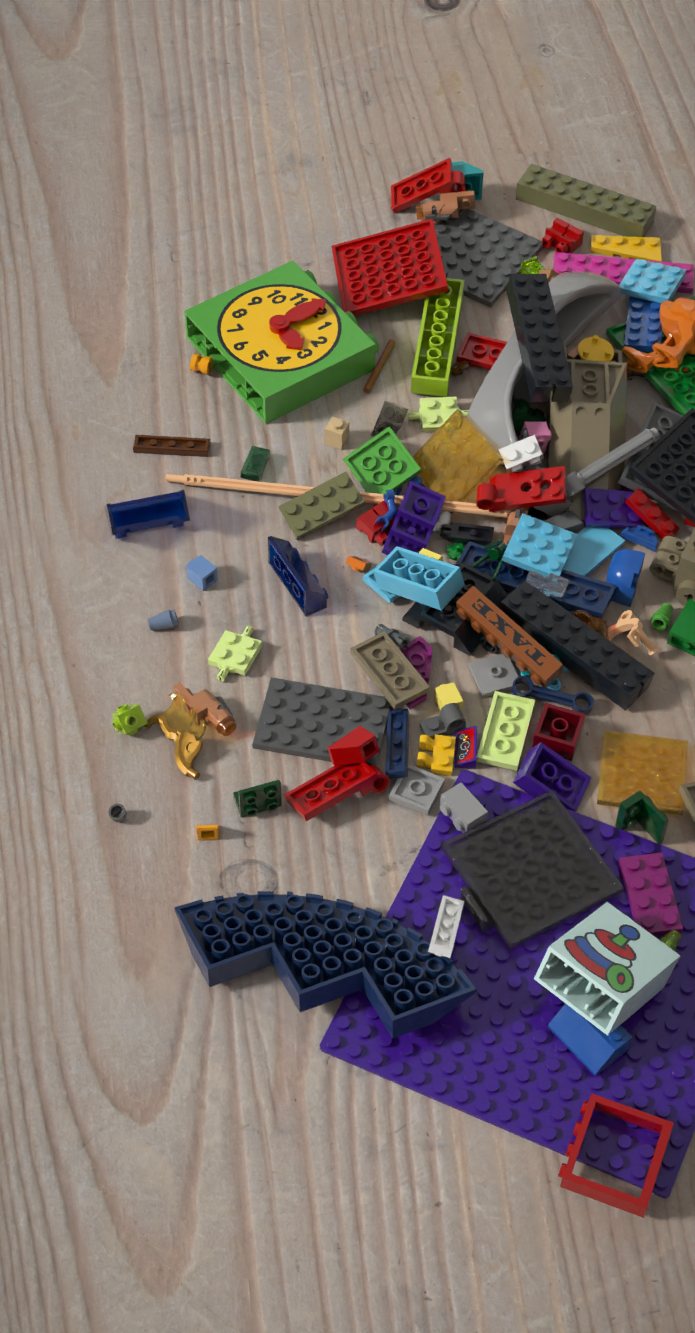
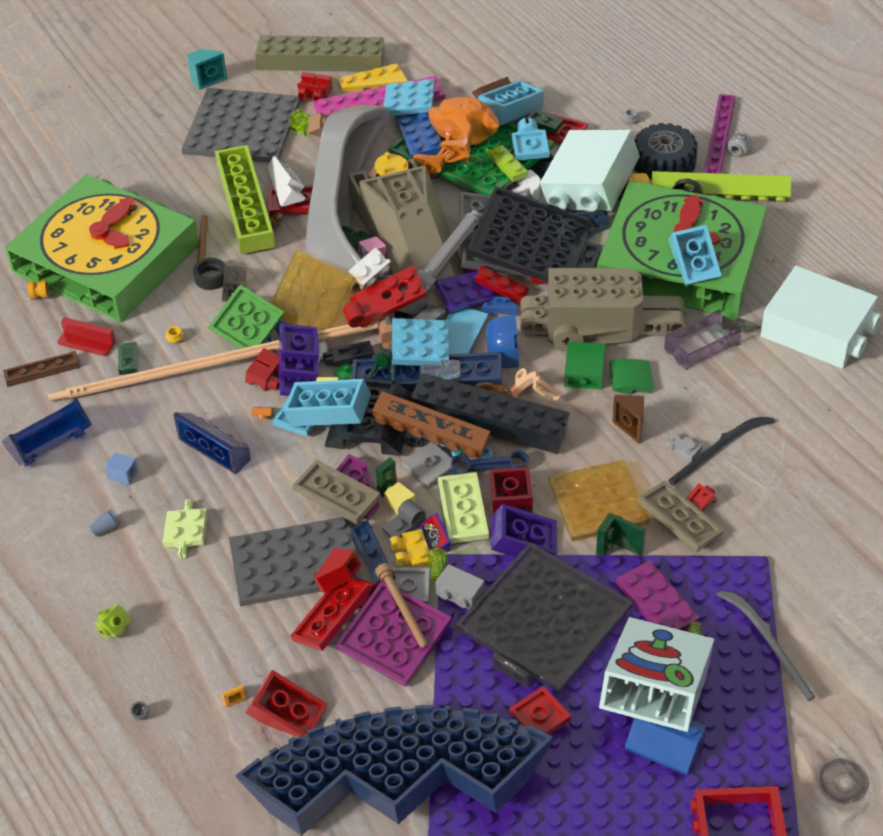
camera: 20 degrees left, 5 degrees down
piece [144,693,206,780] -> none
nougat plate [173,683,237,736] -> none
dark green bracket [233,780,282,817] -> none
olive plate [278,471,365,540] -> none
tan brick [325,416,349,450] -> none
red plate [331,219,449,316] -> none
dark grey pin [374,624,410,650] -> none
blue arm [375,490,397,531] -> none
red hinge [391,158,465,213] -> none
yellowish green plate [408,397,469,432] -> none
nougat plate [416,191,476,221] -> none
white plate [428,895,464,958] -> none
black piece [506,274,573,402] -> none
bright green cone [651,603,673,631] -> none
none -> red panel [57,317,116,356]
none -> yellow plate [165,326,184,343]
none -> black tyre [193,258,228,290]
none -> red slope [245,669,328,737]
none -> white wedge [267,156,305,206]
none -> magenta plate [335,581,452,687]
none -> dark green plate [375,457,397,497]
none -> medium nougat piece [375,563,427,648]
none -> clear neon green cone [428,548,448,581]
none -> red plate [509,686,571,735]

